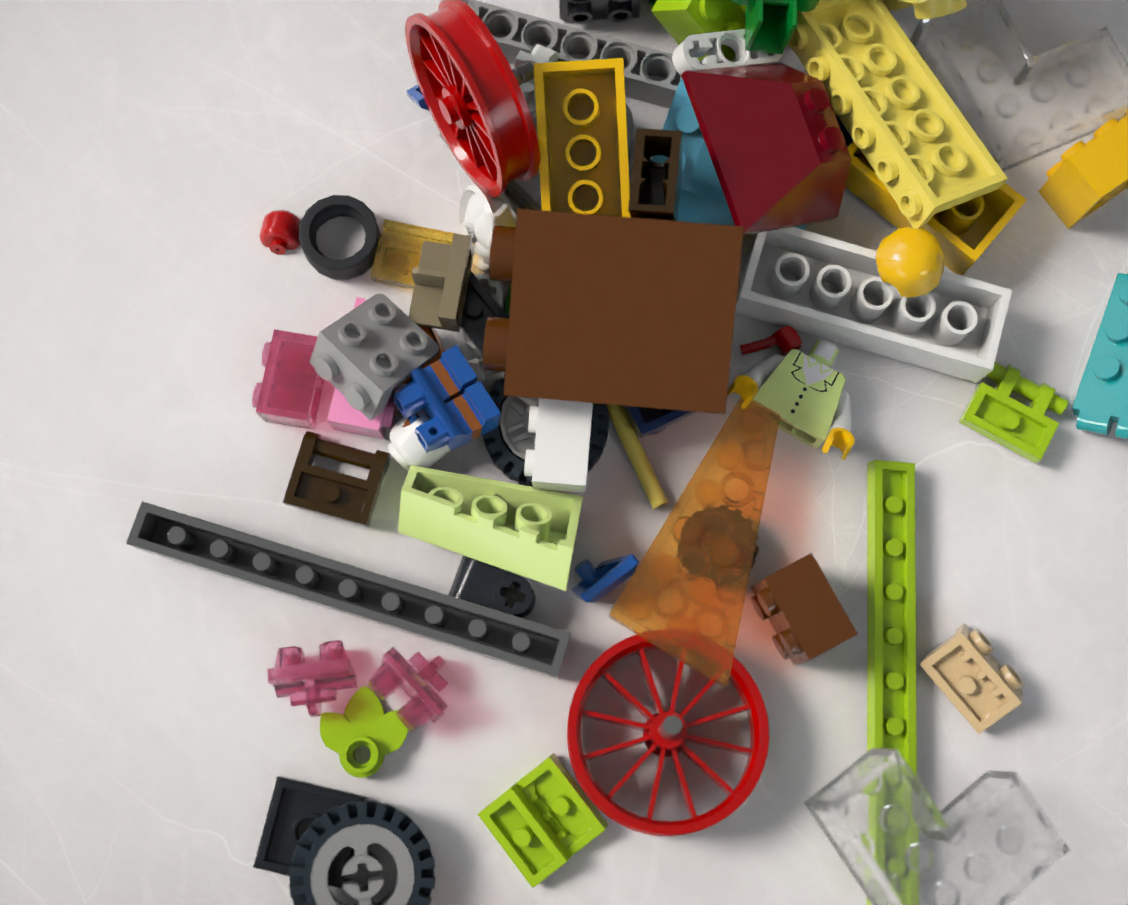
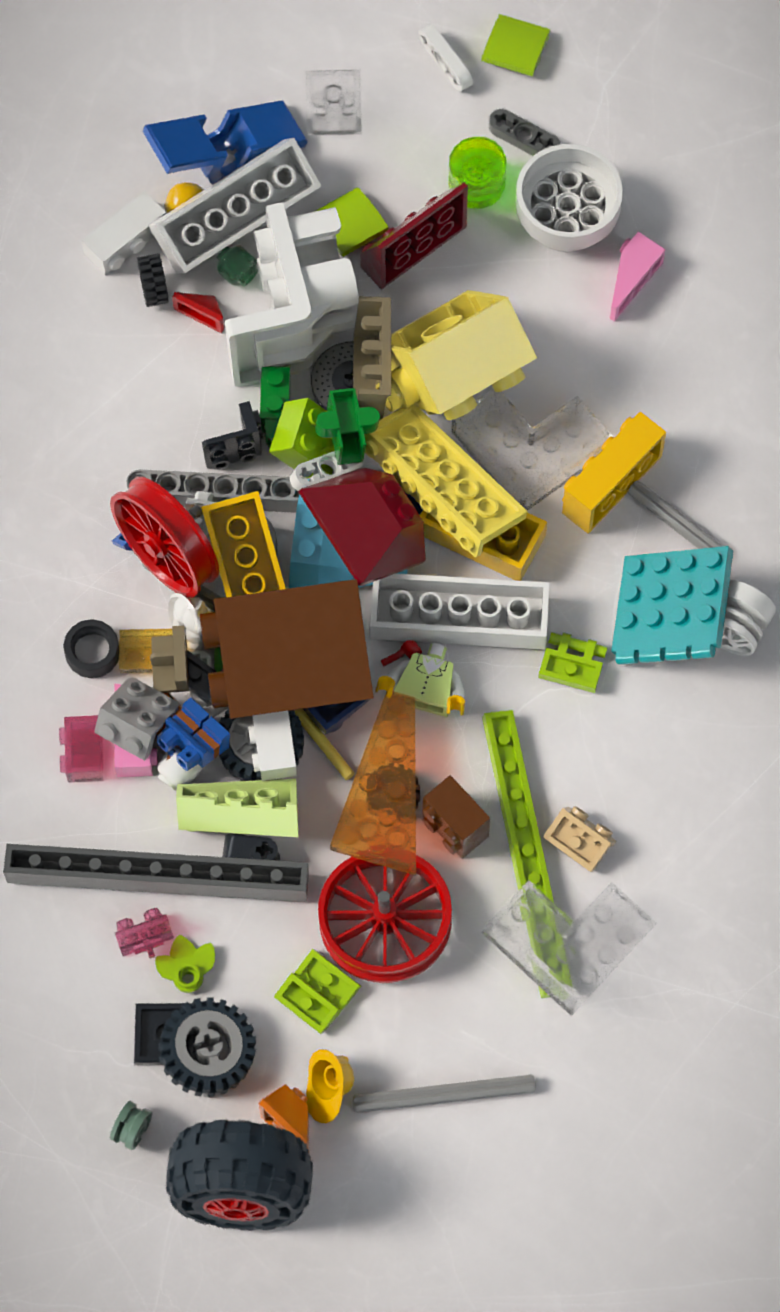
camera: 10 degrees left, 10 degrees down
red piece [260,210,301,255] -> none
dark brown plate [283,431,391,528] -> none
clear pink hips [368,647,448,732] -> none
blue piece [571,554,639,603] -> none
dark brown torso [628,128,683,221] -> none
yellow hair [875,227,945,298] -> none

